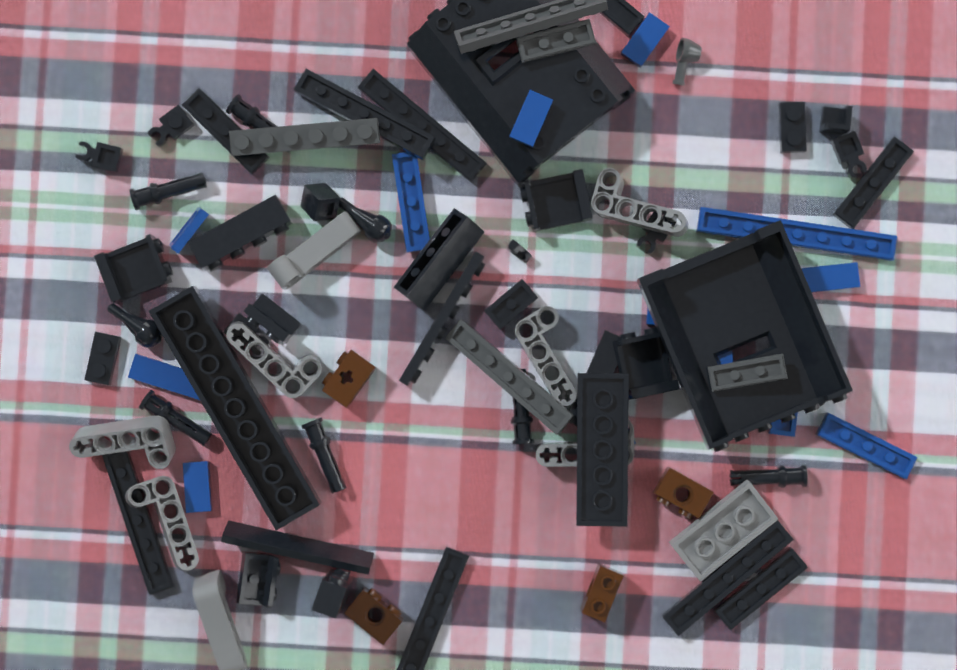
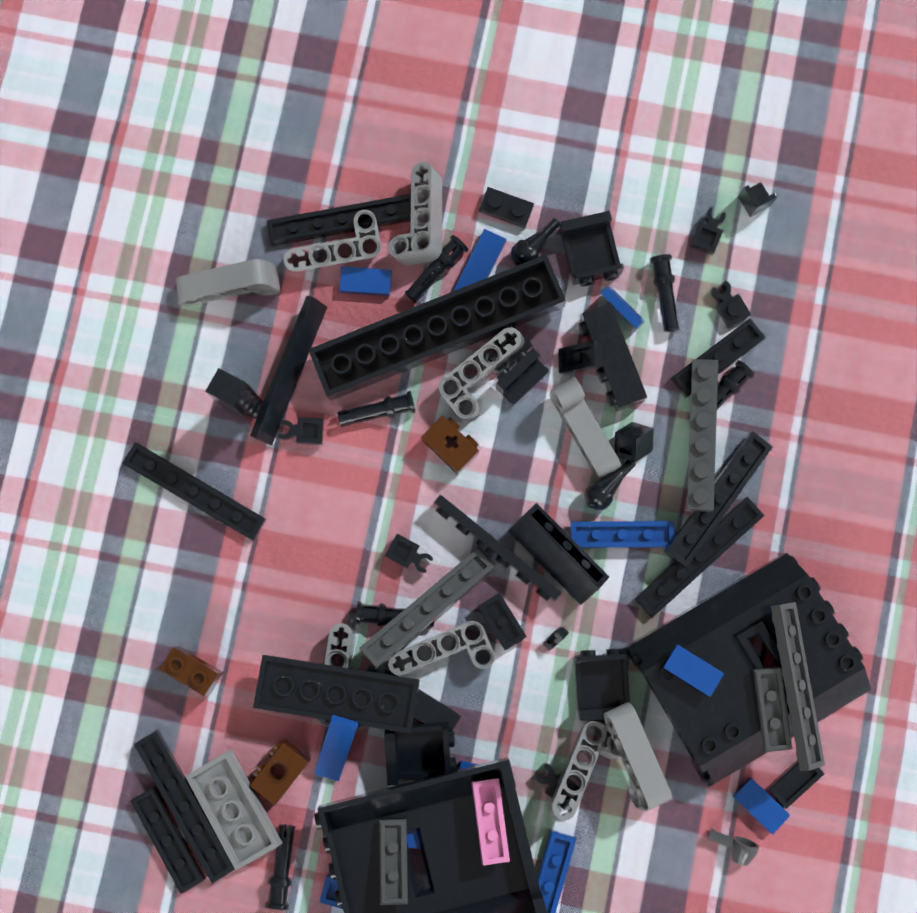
camera: 95 degrees right, 5 degrees down
black bracket [236,552,281,608] -> none
reddish brown brick [344,587,404,645] -> none
none -> black plate [279,417,324,445]
none -> blue tile [314,715,359,781]
none -> black plate [385,533,433,573]
none -> bright pink plate [471,778,510,866]
none -> black plate [558,340,602,375]
none -> light grey beam [604,702,672,811]
none -> black panel [738,182,778,217]

